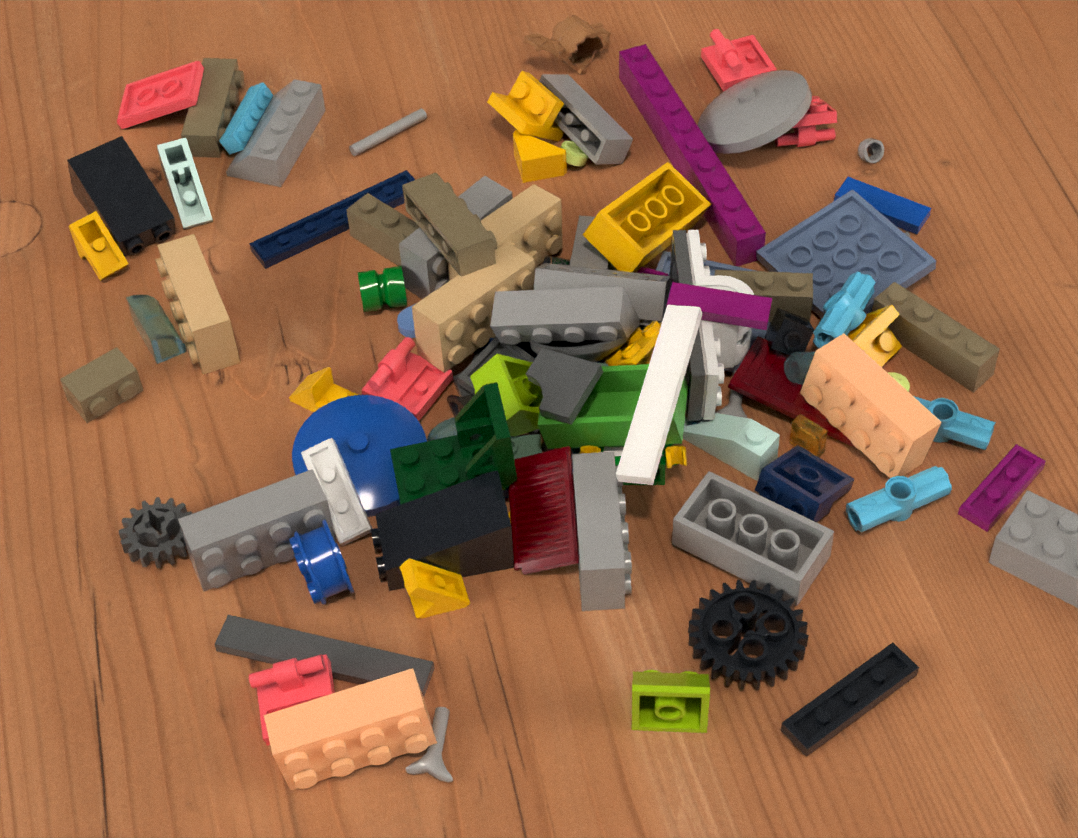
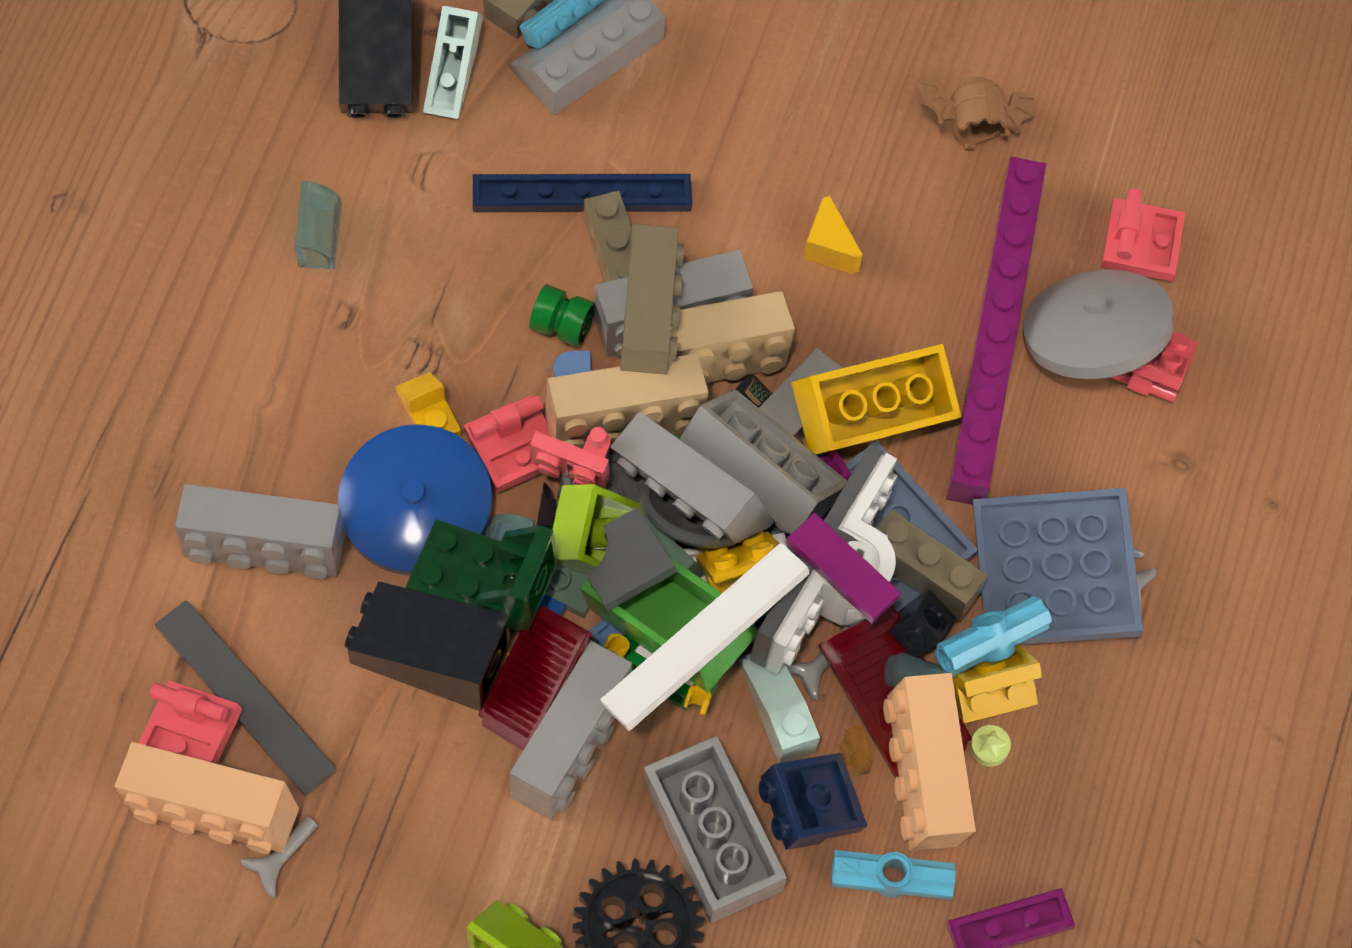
camera: 25 degrees right, 15 degrees up
dark tan brick [60,347,143,423] -> none
yellow slope [68,211,129,281] -> none
dark grey gear [119,497,192,568] -> none
tan brick [155,234,240,375] -> none
blue wheel [289,519,355,605] -> none
white tile [301,438,373,546] -> none
light grey bar [349,108,427,157] -> none
yellow slope [400,558,470,619] -> none
yellow bracket [487,71,564,141] -> none
light grey brick [539,74,633,165] -> none
yellowish green tile [560,141,588,166] -> none
blue tile [834,177,931,234] -> none
light grey hinge [858,138,884,163] -> none
dark tan brick [872,282,1000,393] -> none
medium azure piece [914,396,996,450] -> none
none -> coral plate [530,427,611,489]

